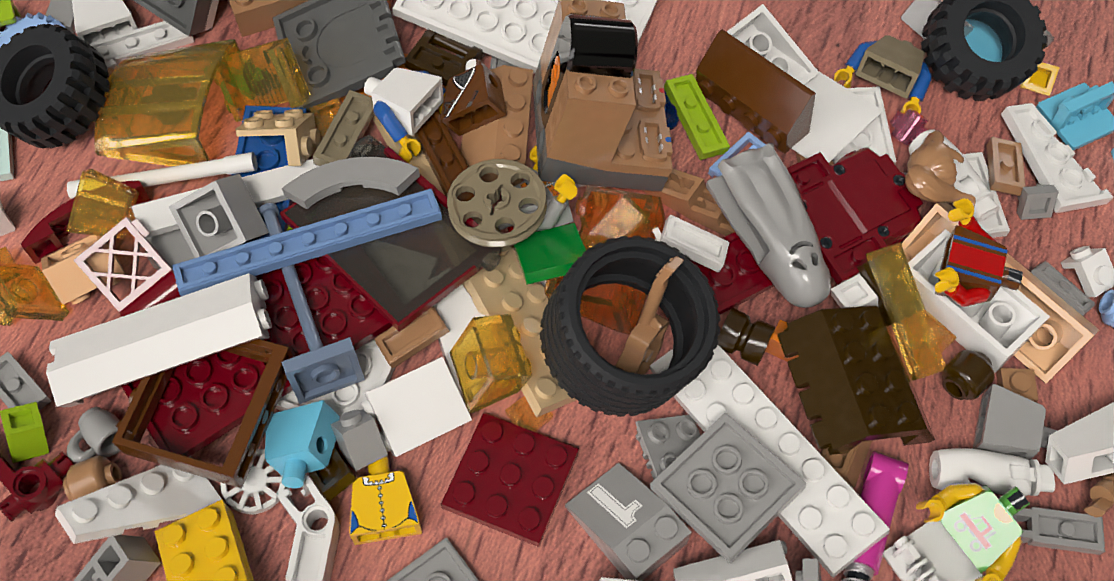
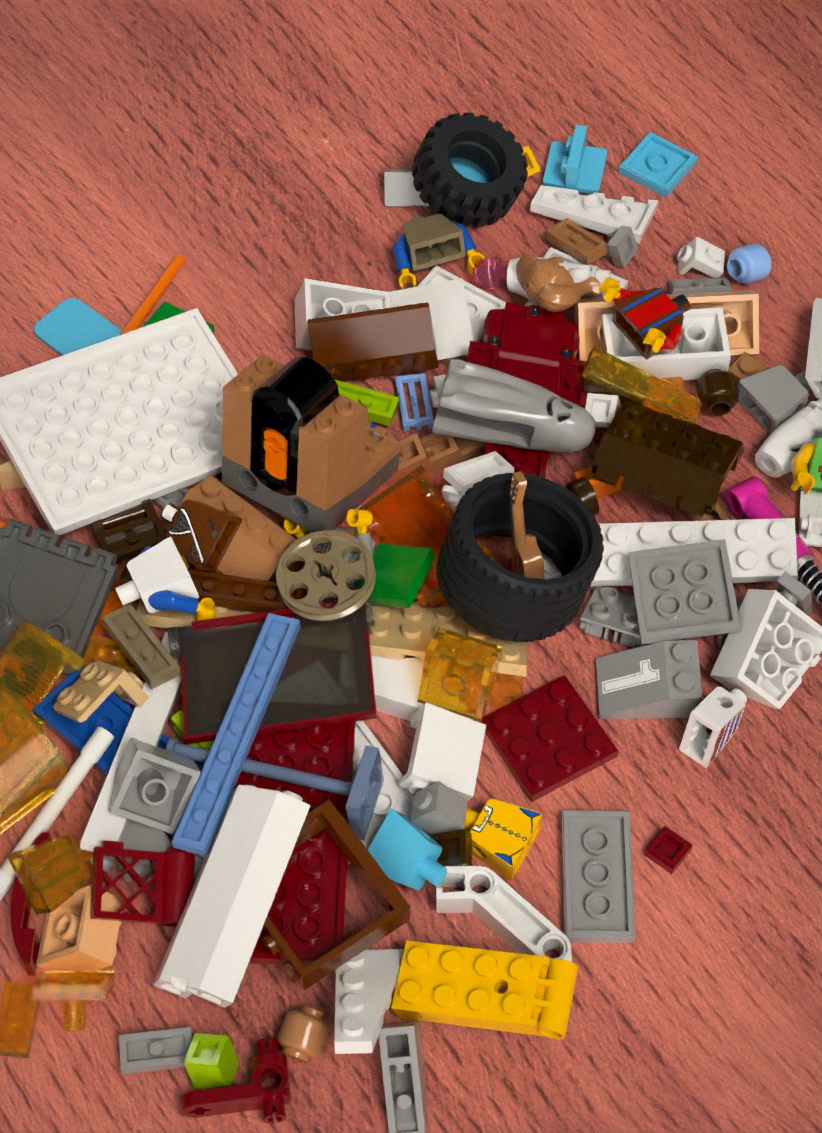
camera: 50 degrees left, 5 degrees down
light grey piece [67,407,120,463] -> none
white wheel [220,449,287,514] -> none
light grey tile [282,157,420,209] -> none
medium nougat tile [374,306,450,369] -> none
clear yellow plate [582,195,649,249] -> none

